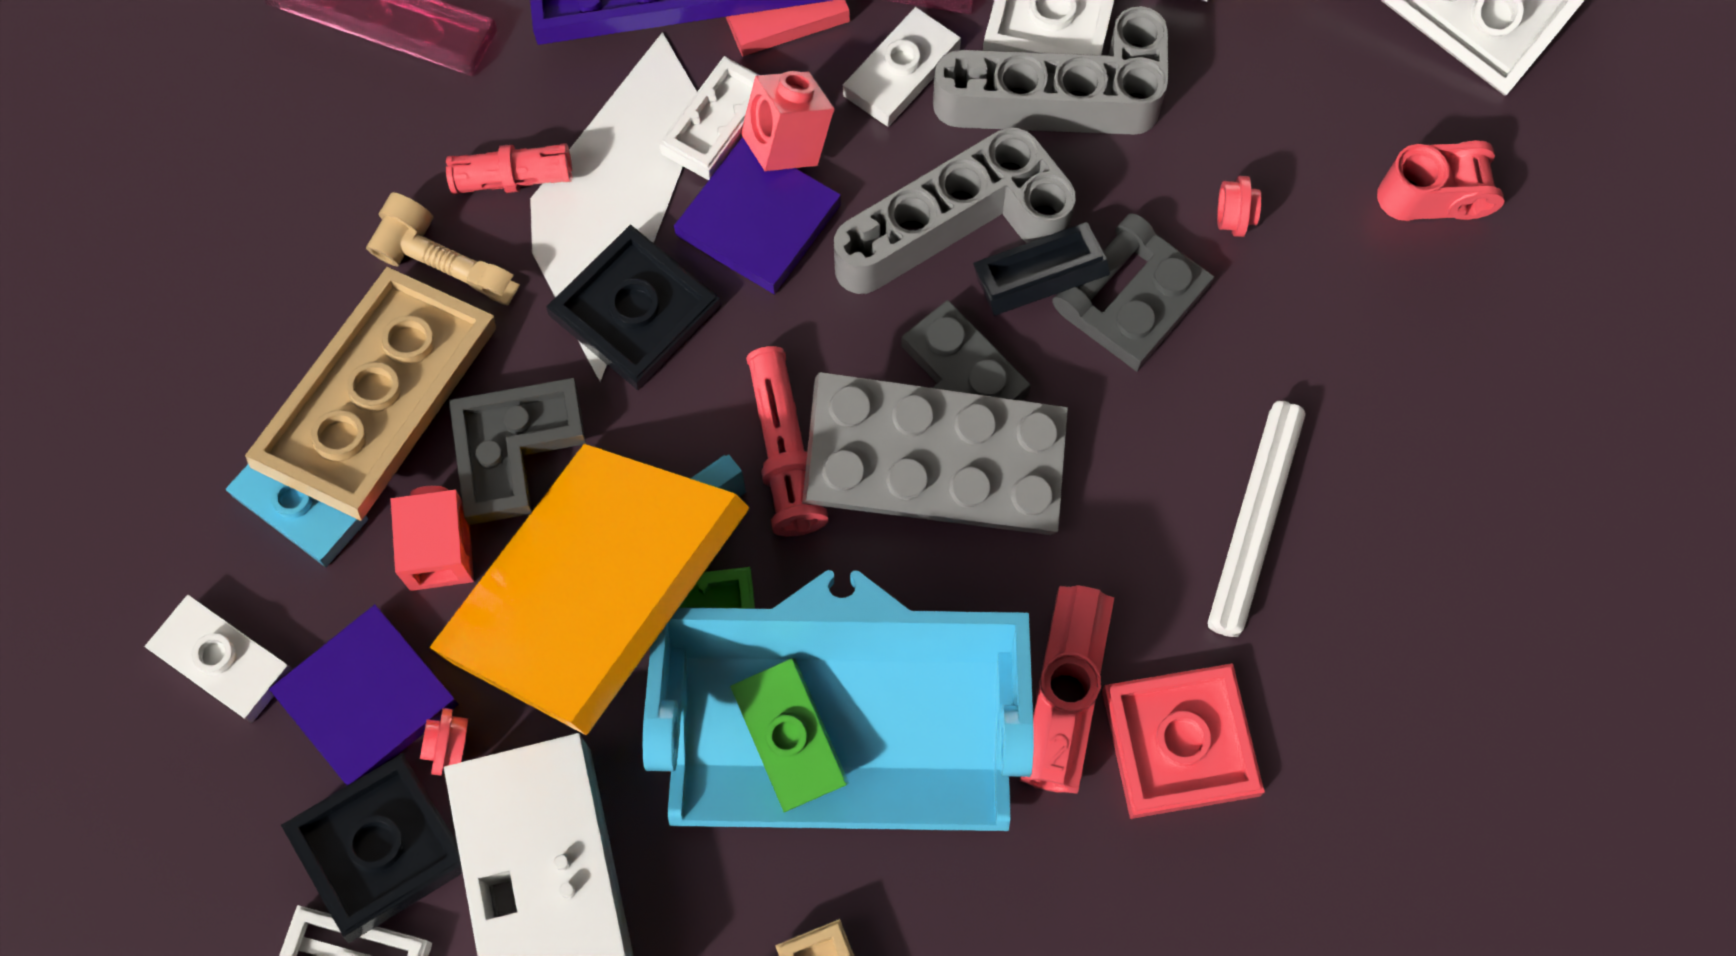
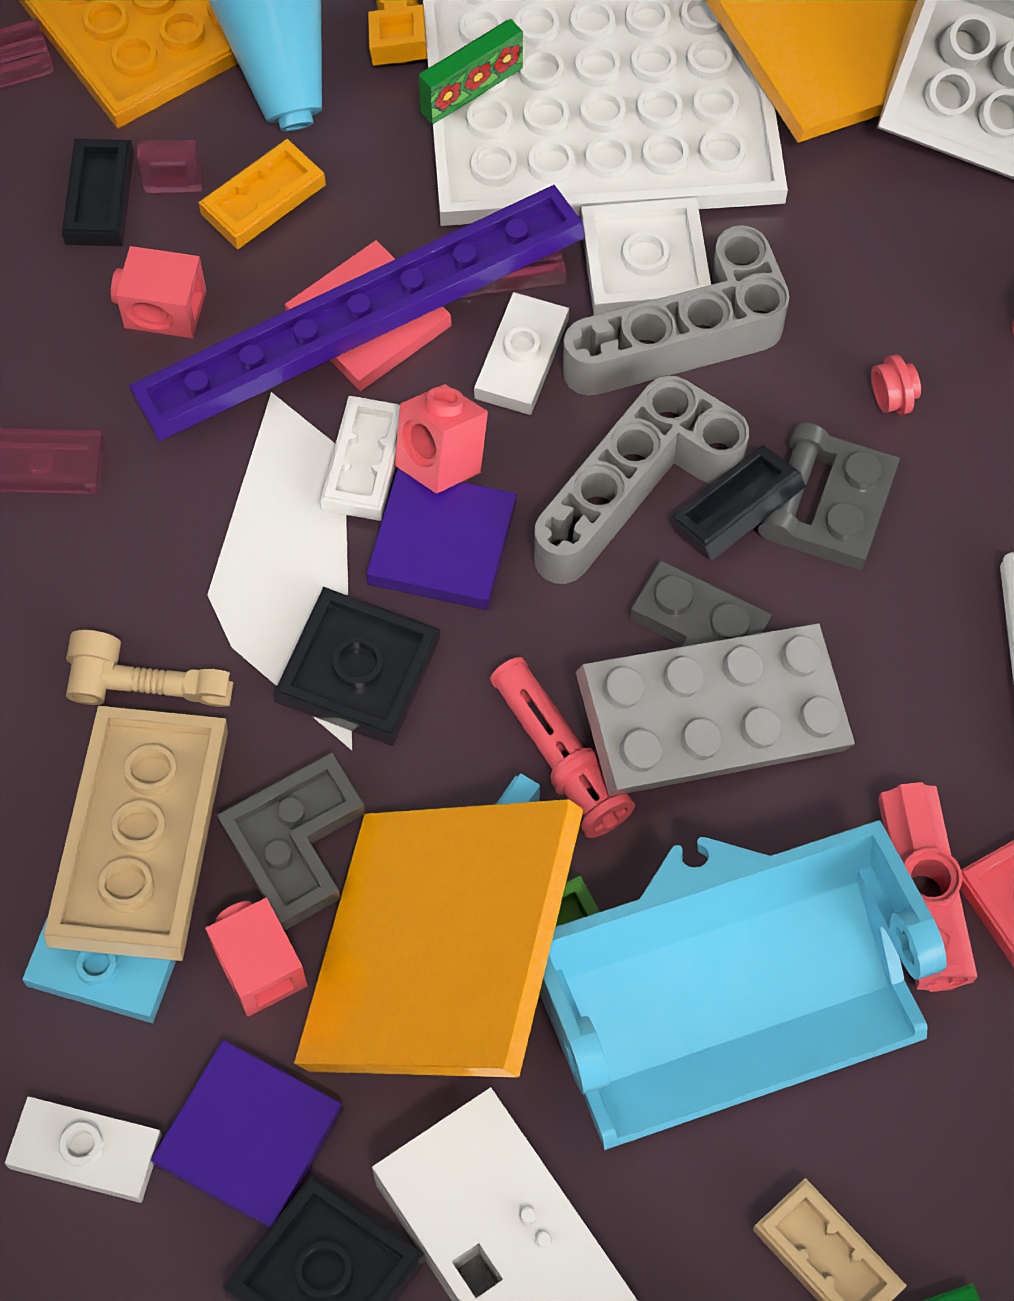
camera: 20 degrees left, 5 degrees down
coral plate [420,708,468,776] -> none
coral pin [446,143,573,195] -> none
bright green plate [730,658,849,812] -> none

